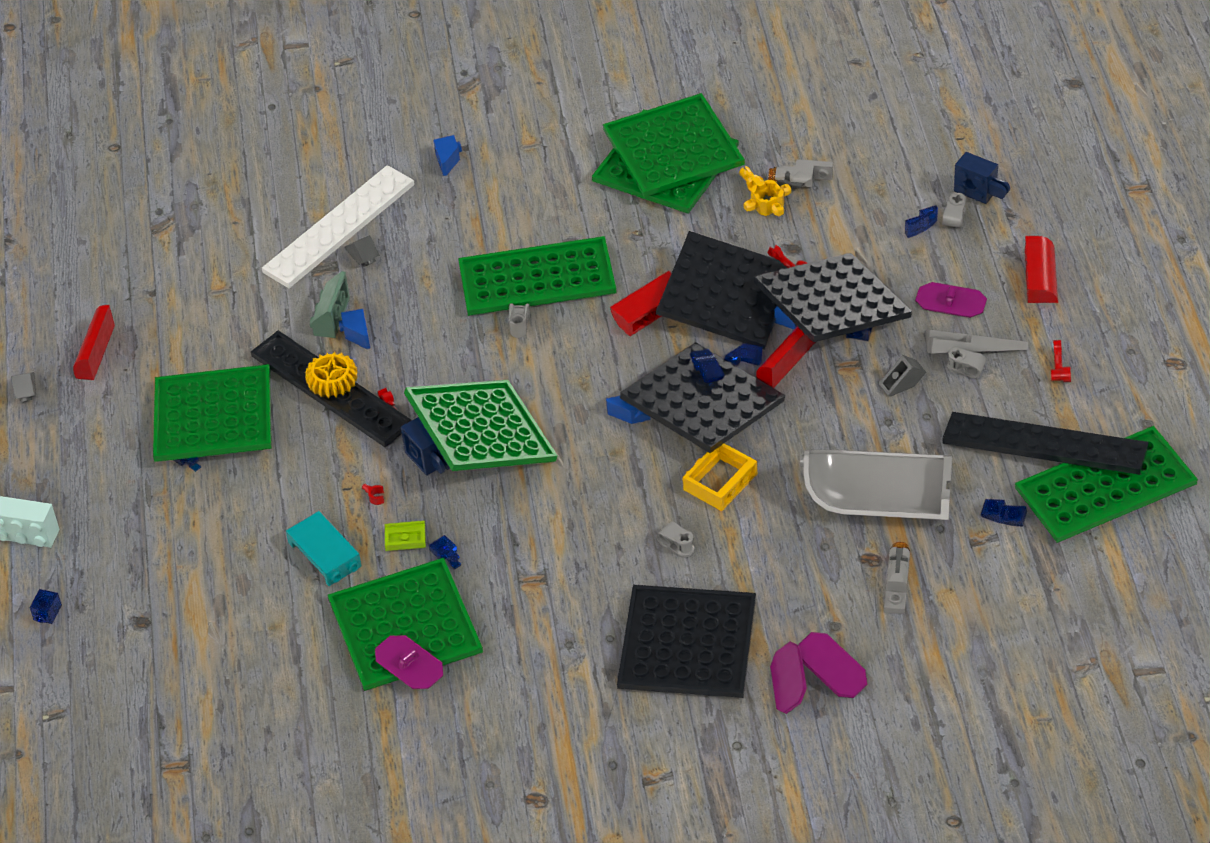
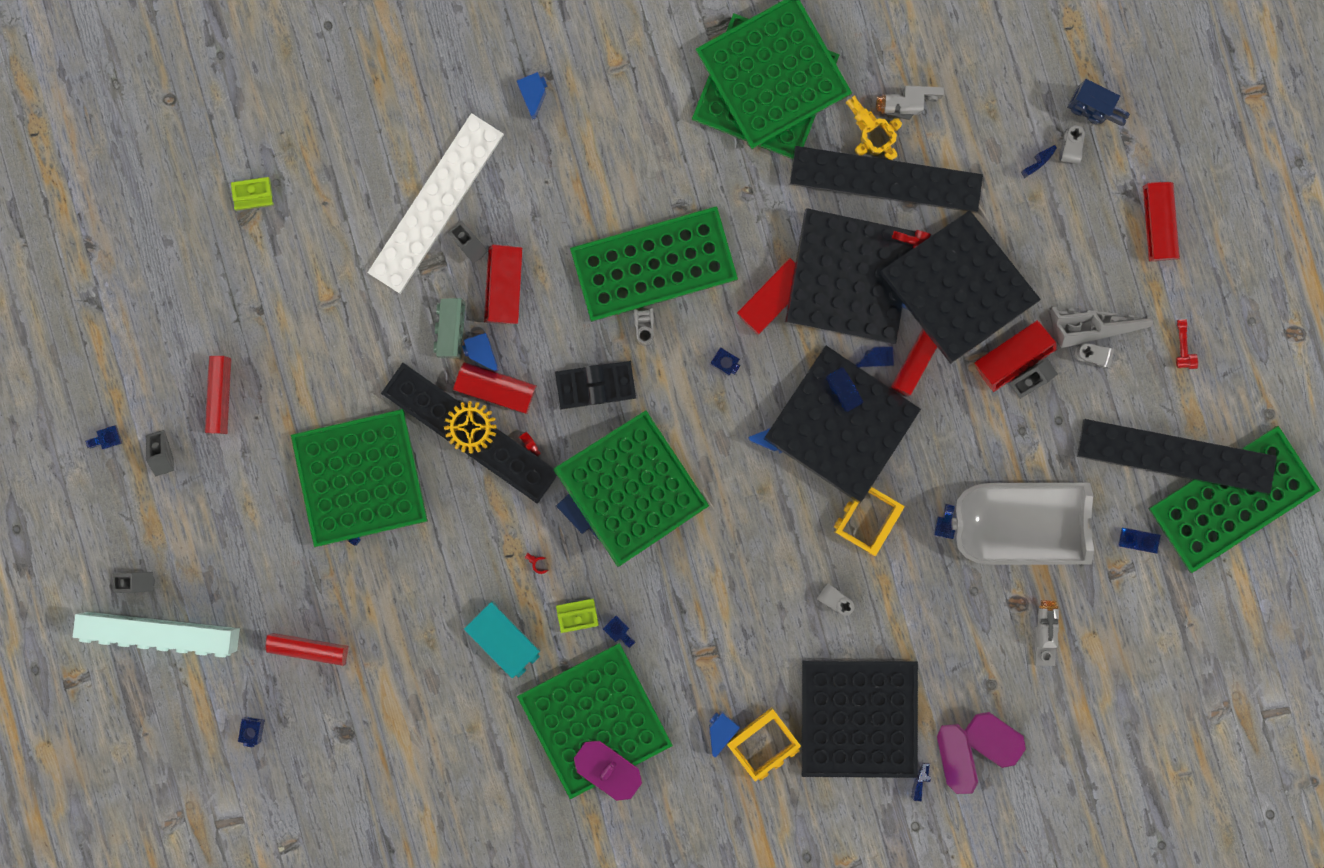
camera: 15 degrees left, 40 degrees up
magenta shield [915,282,987,318] -> none
none -> lime plate [231,177,274,211]
none -> red brick [266,633,349,666]
none -> red brick [453,362,537,414]
none -> red brick [484,245,523,324]
none -> black plate [555,361,636,410]
none -> blue slope [709,711,740,758]
none -> clear blue brick [710,347,741,376]
none -> yellow window [727,707,801,781]
none -> black plate [789,146,983,213]
none -> clear blue slope [911,763,931,802]
none -> clear blue plate [933,504,955,539]
none -> red brick [974,320,1057,392]

